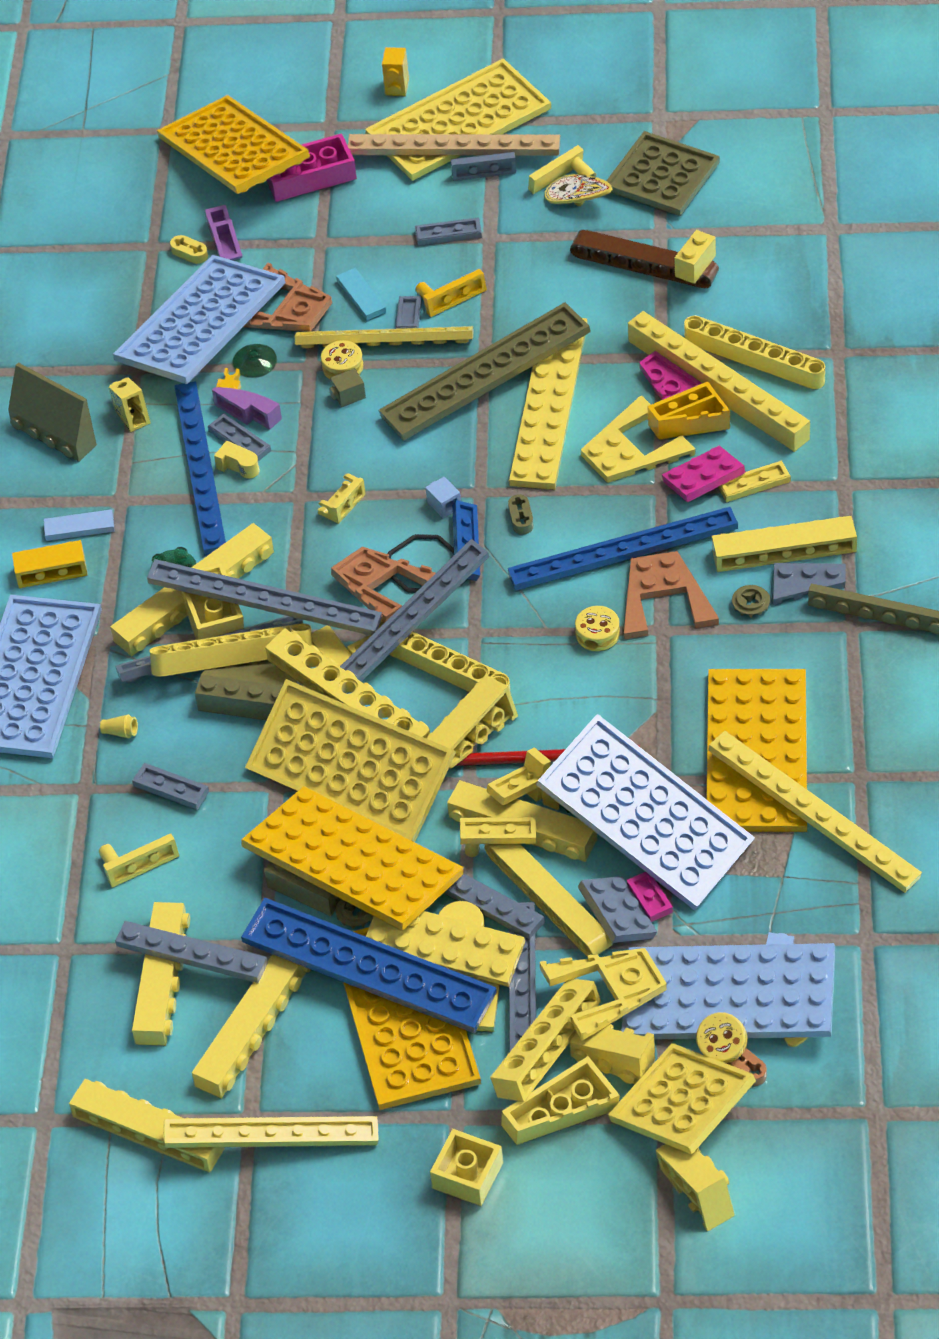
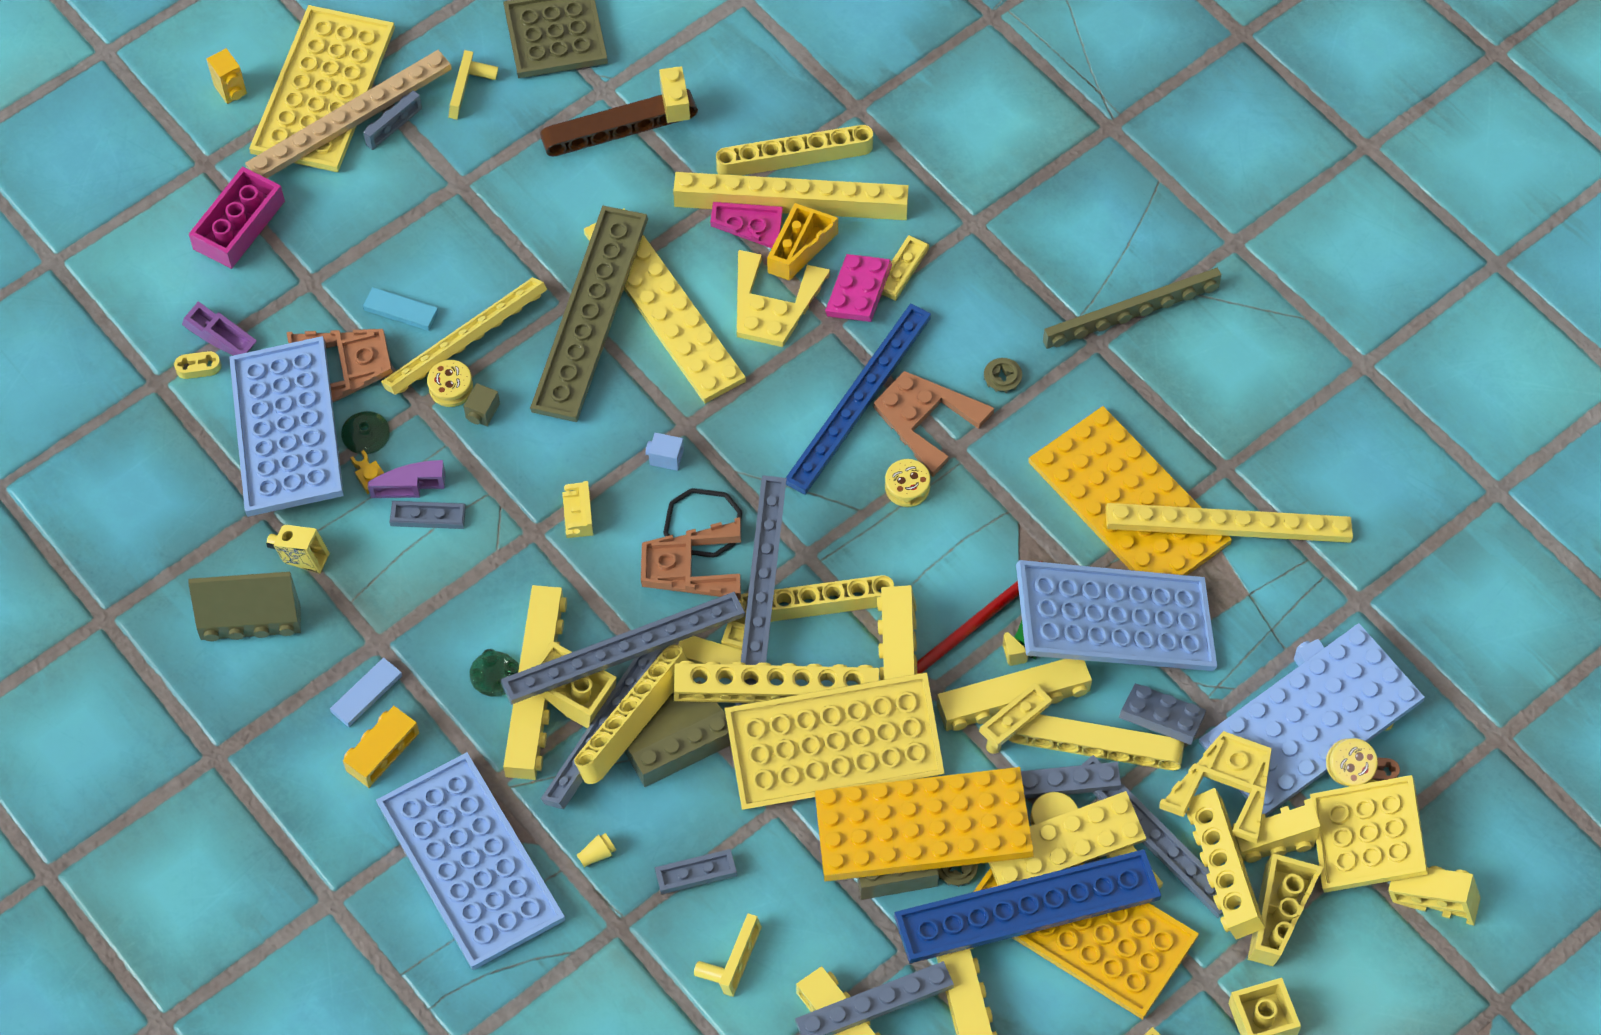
camera: 45 degrees left, 10 degrees up
yellow plate [157,95,310,194] -> none
blue plate [174,381,226,556] -> none
light yellow leg [214,441,260,479] -> none
sand blue tile [396,296,422,329] -> none
sand blue tile [415,217,482,246] -> none
yellow piece [415,269,487,317] -> none
blue plate [452,500,480,581] -> none
light yellow bracket [486,748,551,805] -> none
olive beam [508,494,534,535] -> none
shield [545,174,612,206] -> none
dark pink plate [627,872,673,922] -> none
light yellow brick [712,516,857,572] -> none
sand blue wing [773,563,846,605] -> none

